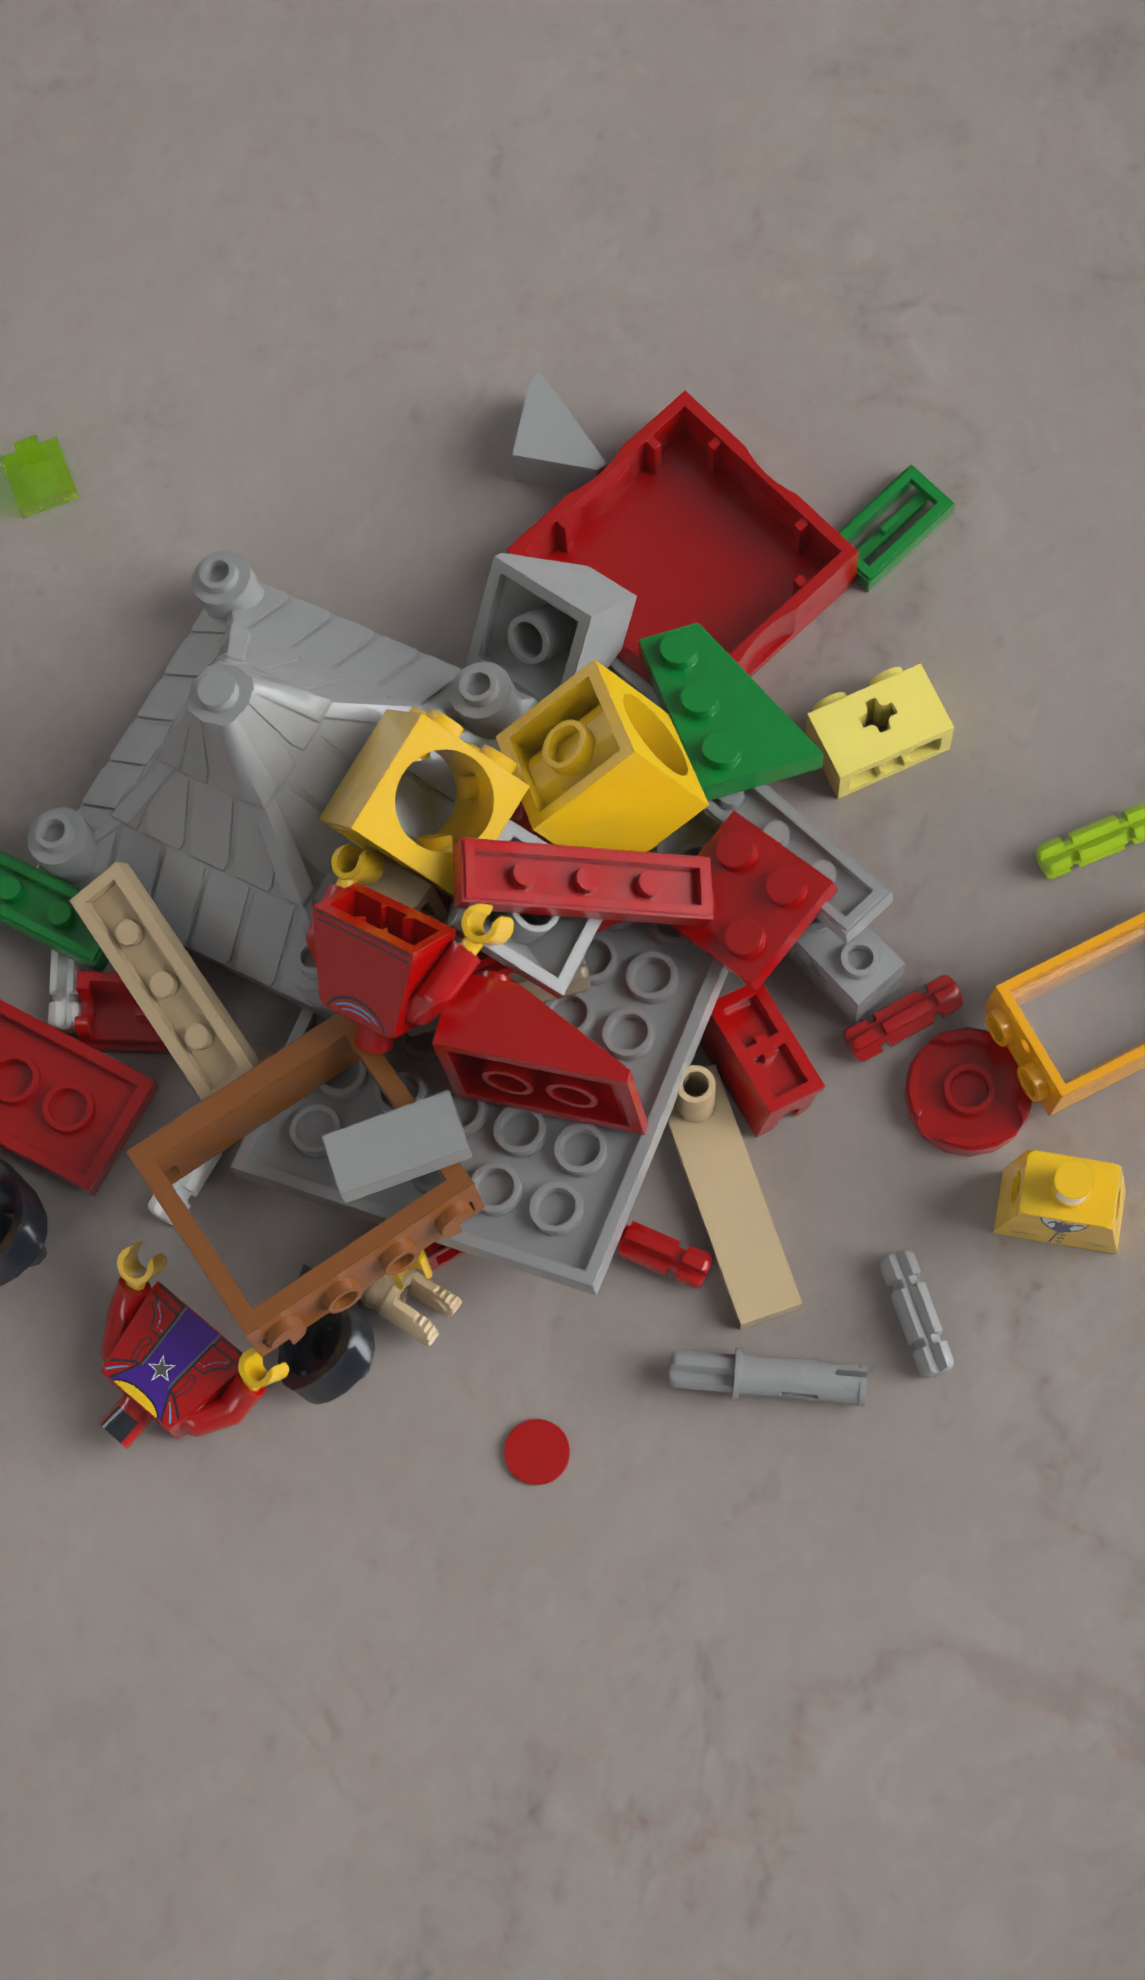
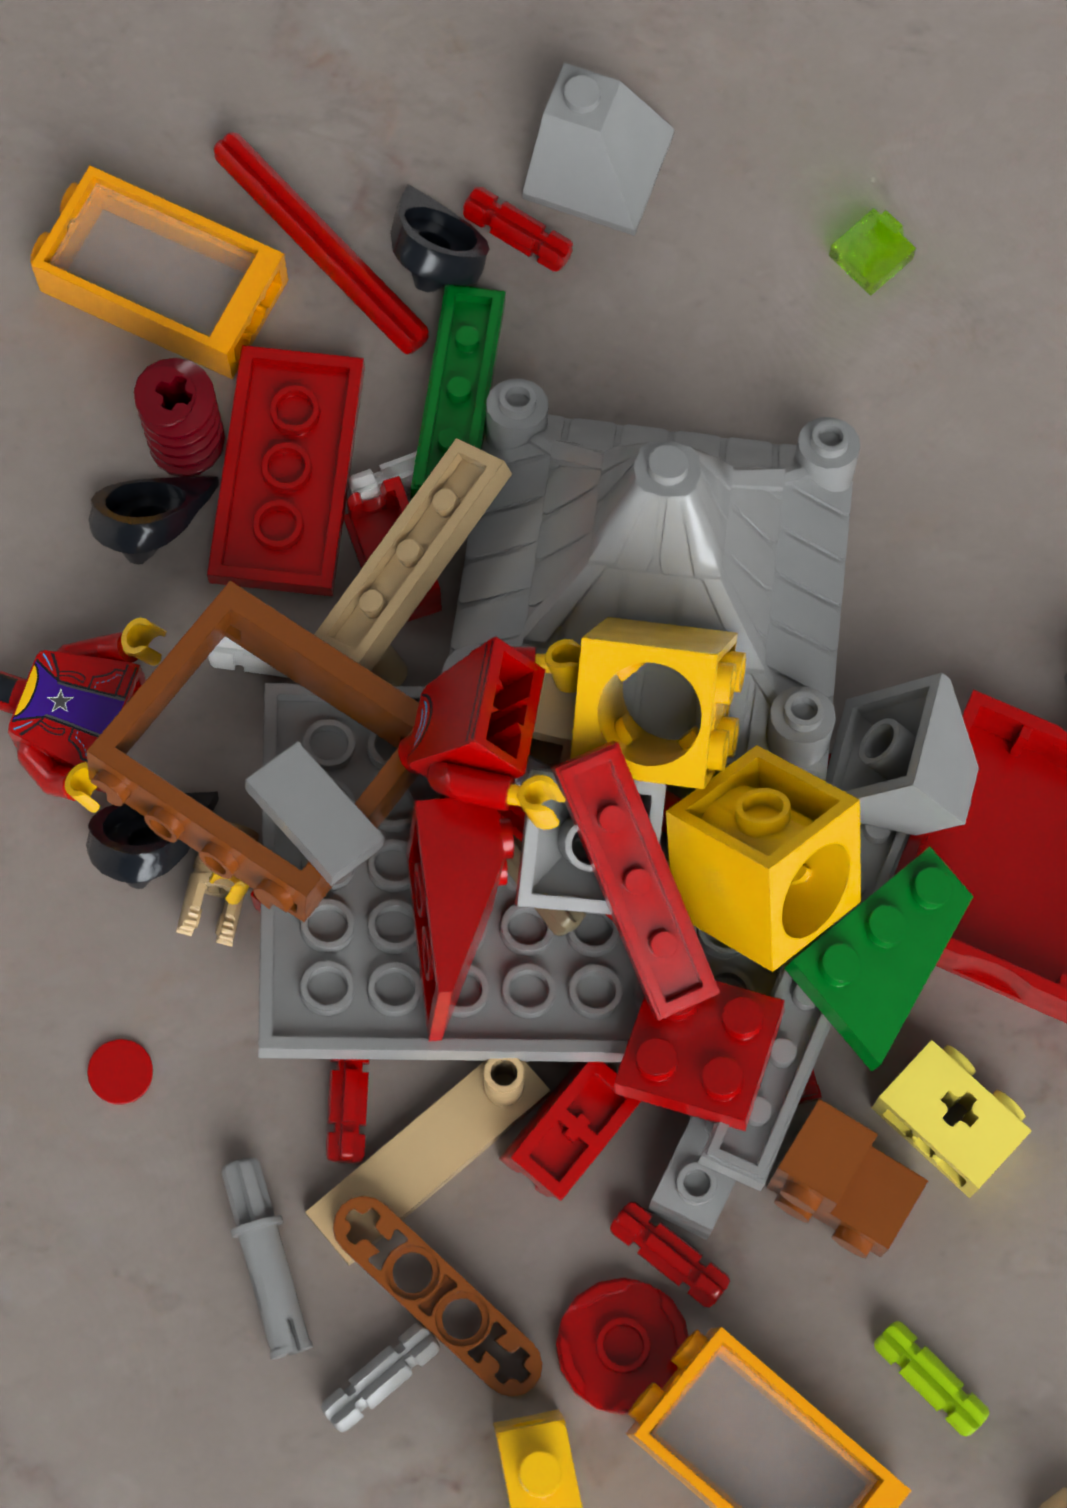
camera: 60 degrees right, 0 degrees up
none -> dark orange beam [333,1196,543,1397]
none -> dark orange brick [767,1099,929,1258]

